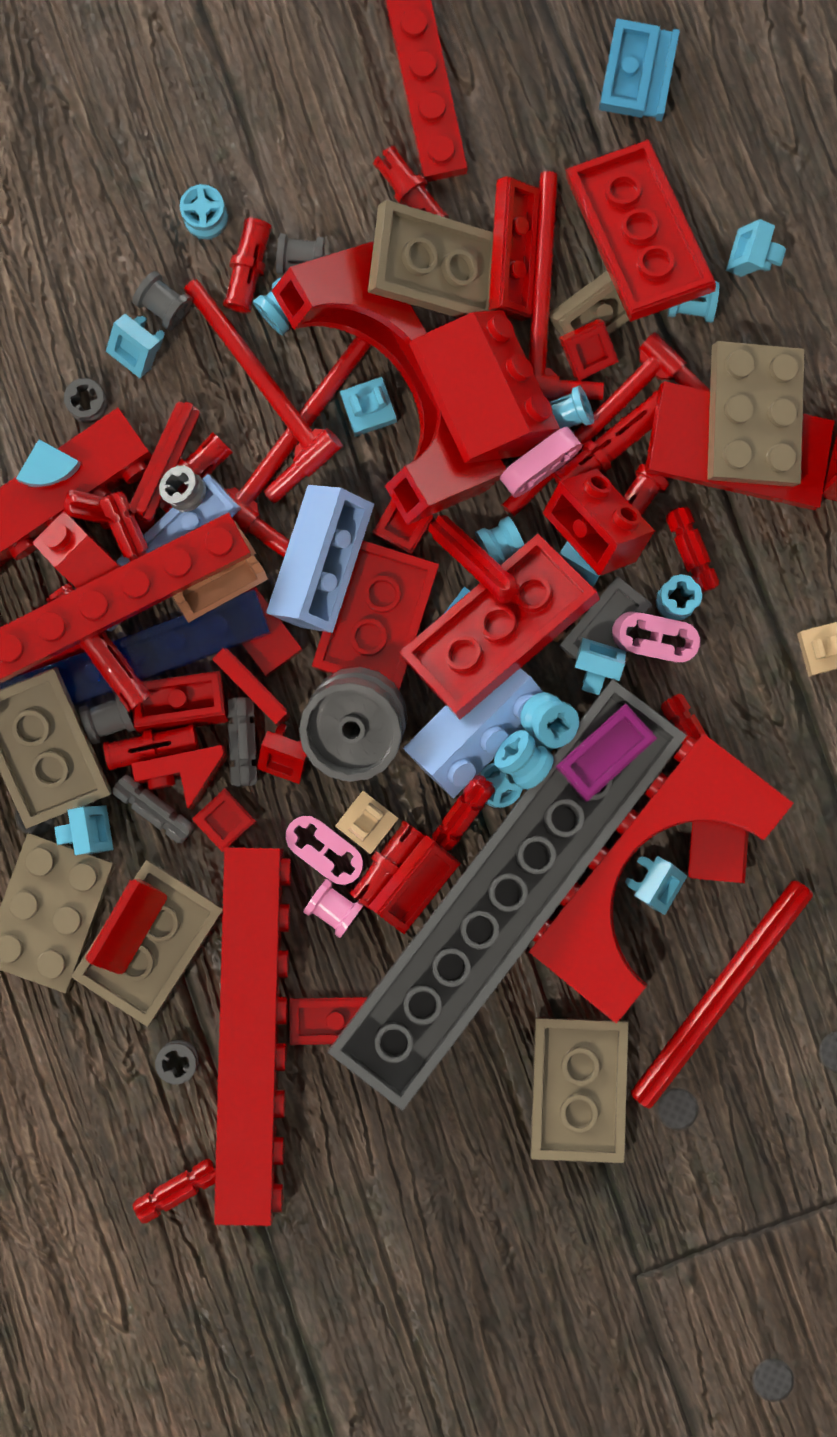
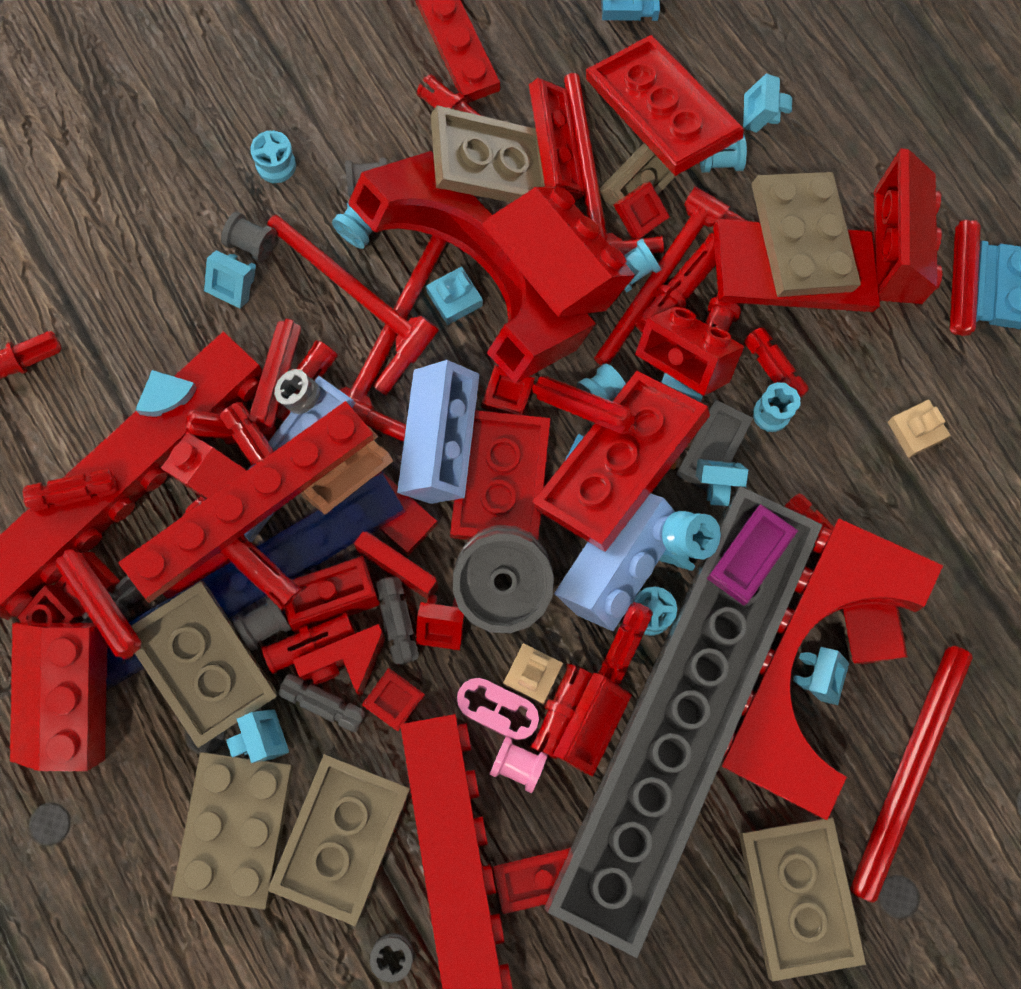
camera: 20 degrees left, 10 degrees down
dark grey bush [64,378,107,423] -> none
red slope [85,879,167,974] -> none
red pin [223,218,272,313] -> none
medium azure wheel [494,730,554,789] -> none
bright pink beam [500,426,583,497] -> none
bright pink beam [612,612,700,662] -> none

